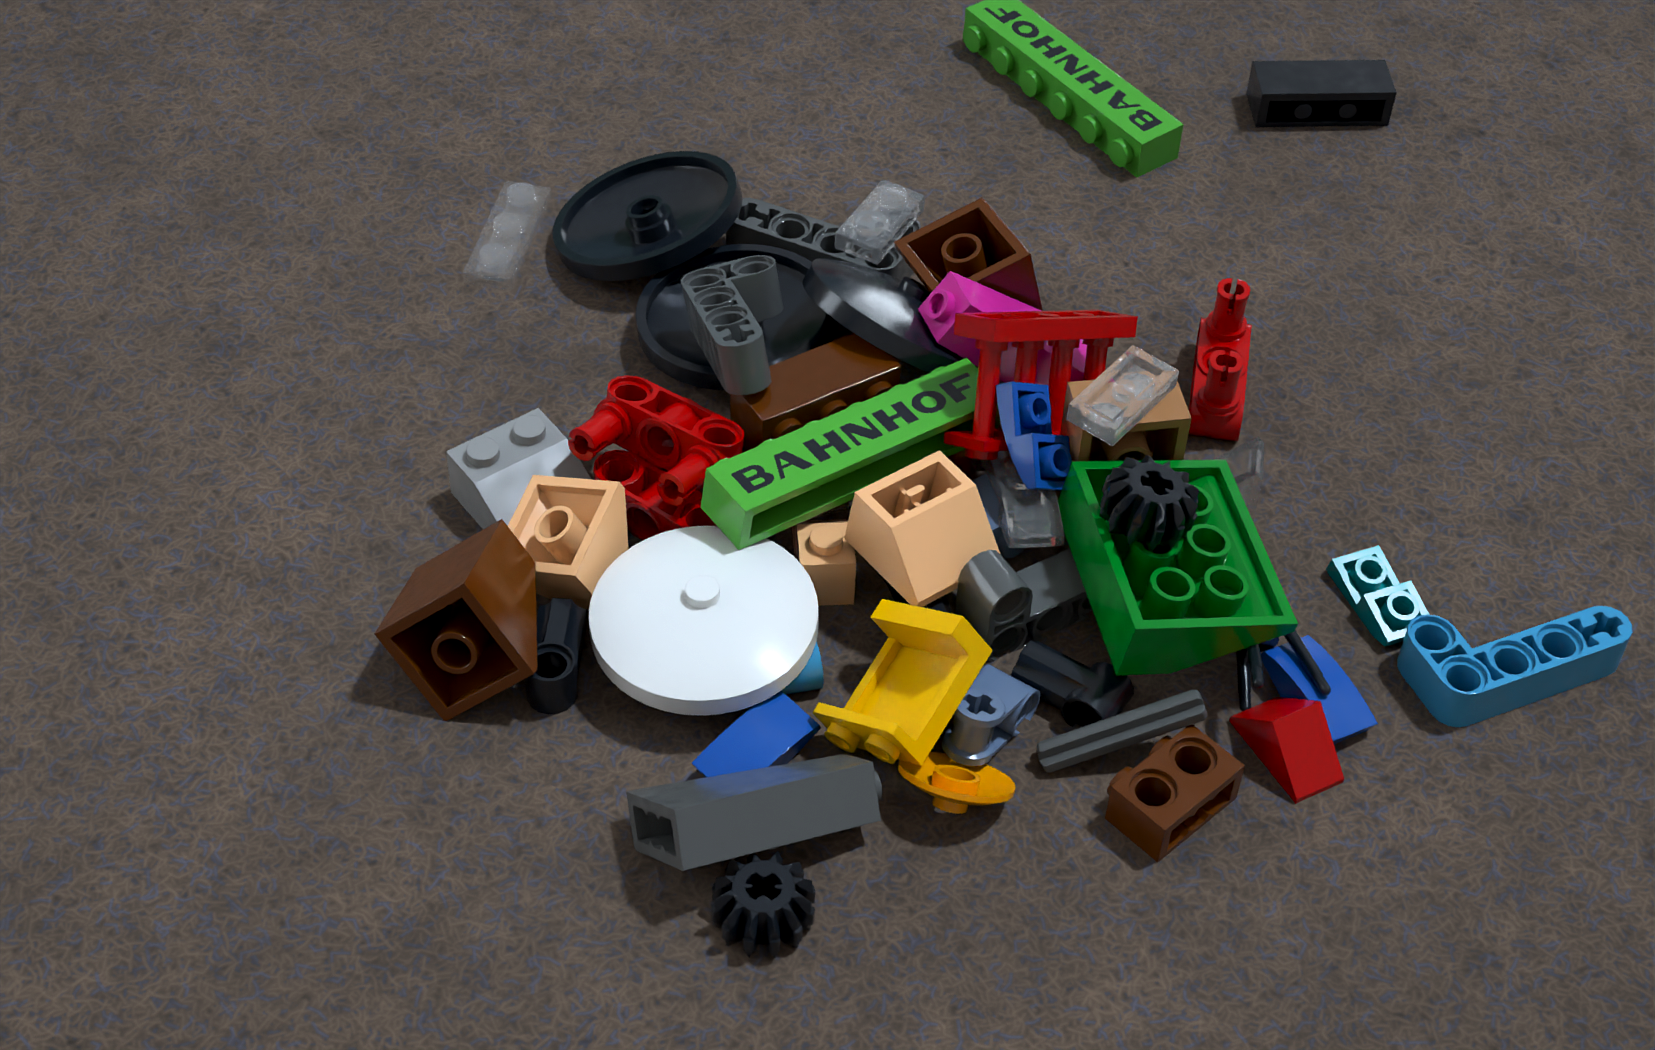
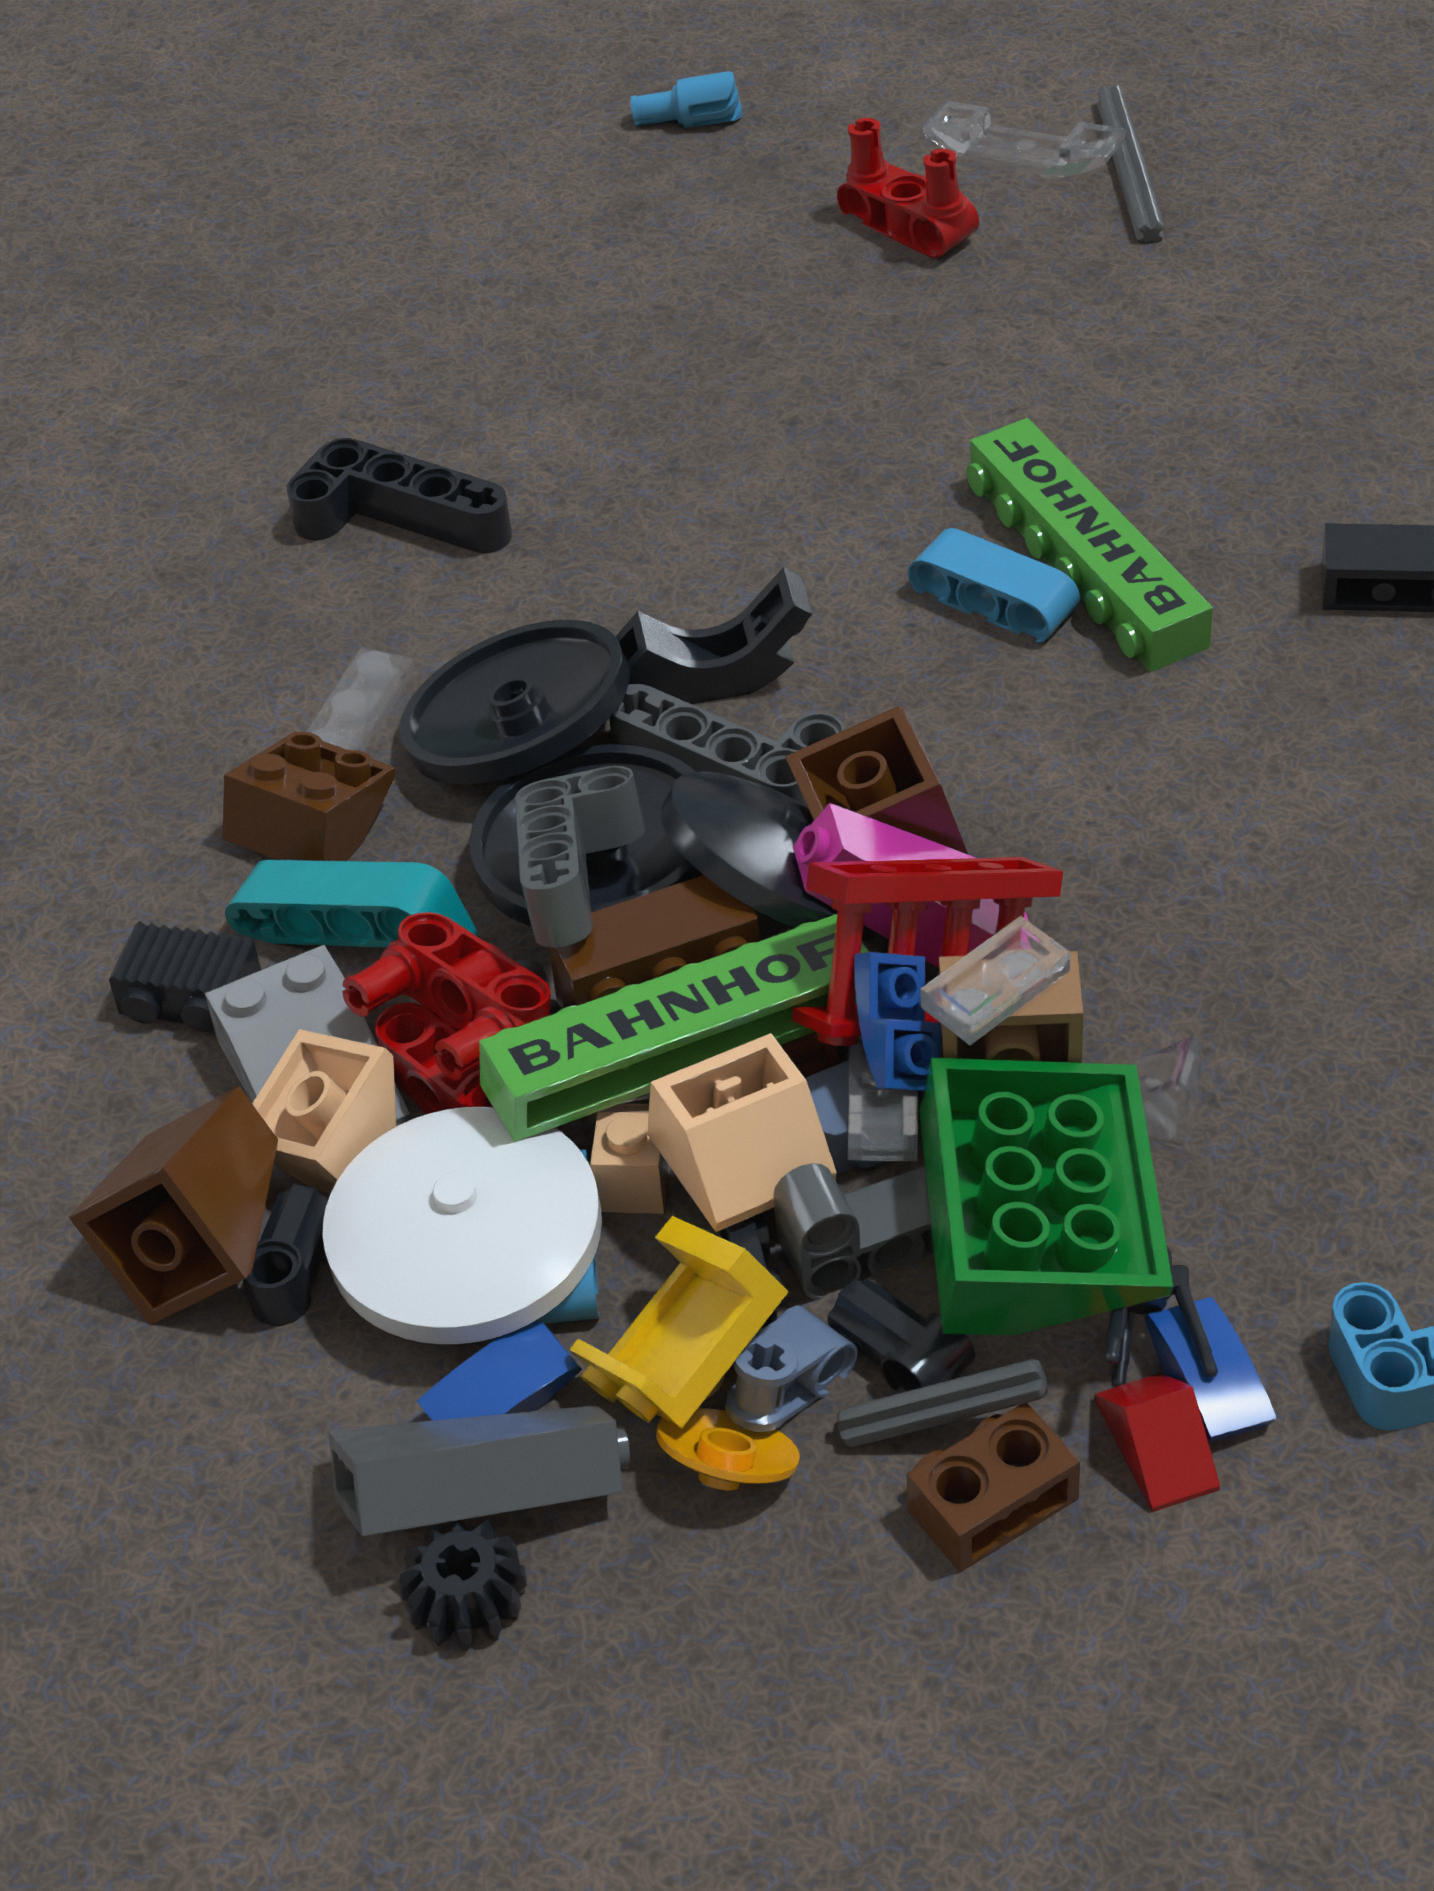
camera: 15 degrees right, 0 degrees up
clear plate [835,179,925,265] -> none
black gear [1099,455,1199,552] -> none
red piece [1188,278,1252,442] -> none
teal slope [1326,545,1430,647] -> none
none -> black brick [109,921,261,1032]
none -> reddish brown slope [222,731,395,861]
none -> teal beam [225,860,479,947]
none -> black beam [287,438,512,553]
none -> black arch [615,567,812,704]
none -> dark azure beam [907,528,1080,643]

